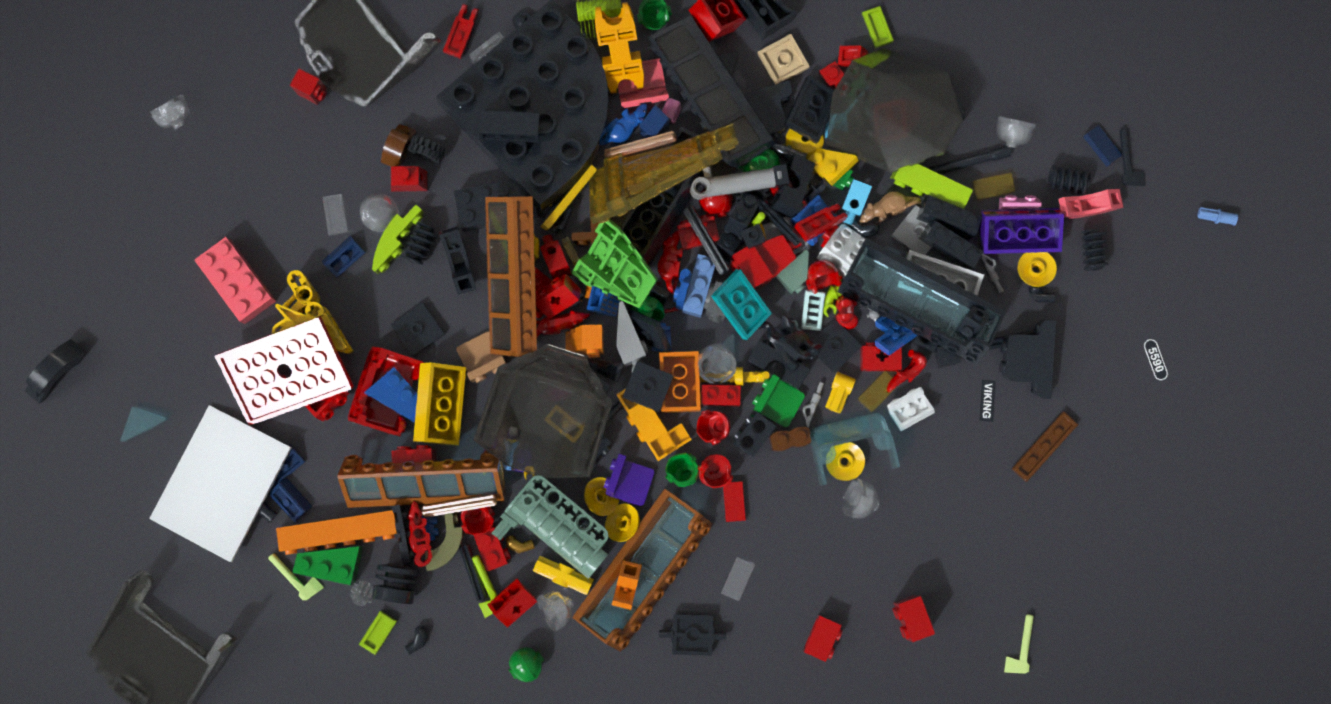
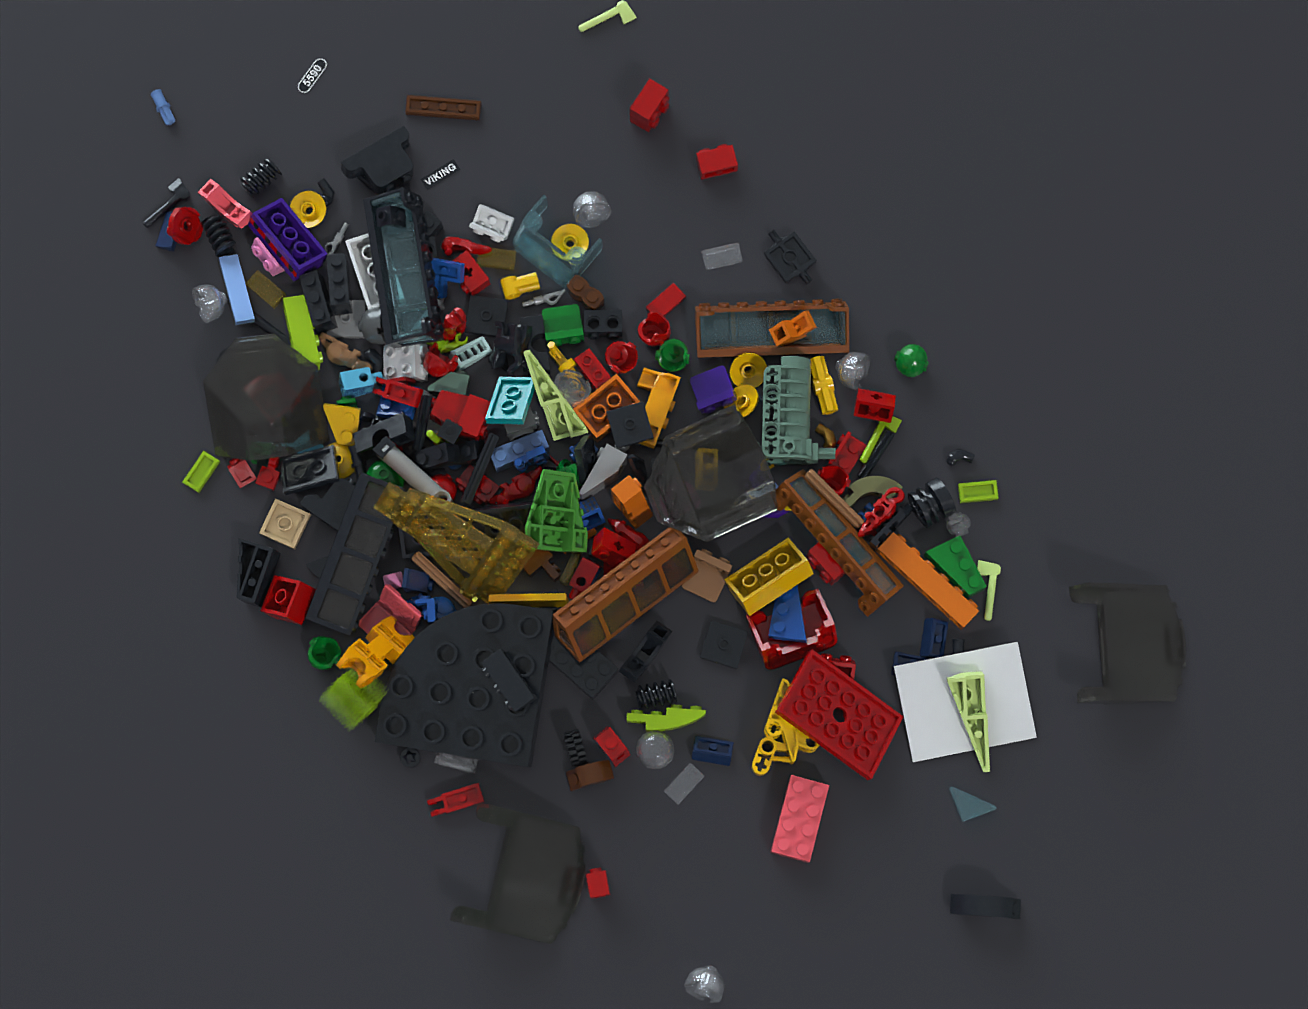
camera: 130 degrees left, 5 degrees down
none -> red plate [167,207,203,245]
none -> light blue tile [219,254,255,325]
none -> dark grey cylinder [358,307,386,344]
none -> blue bracket [415,596,437,625]
none -> yellowish green wedge [523,350,589,441]
none -> yellowish green wedge [947,671,990,772]

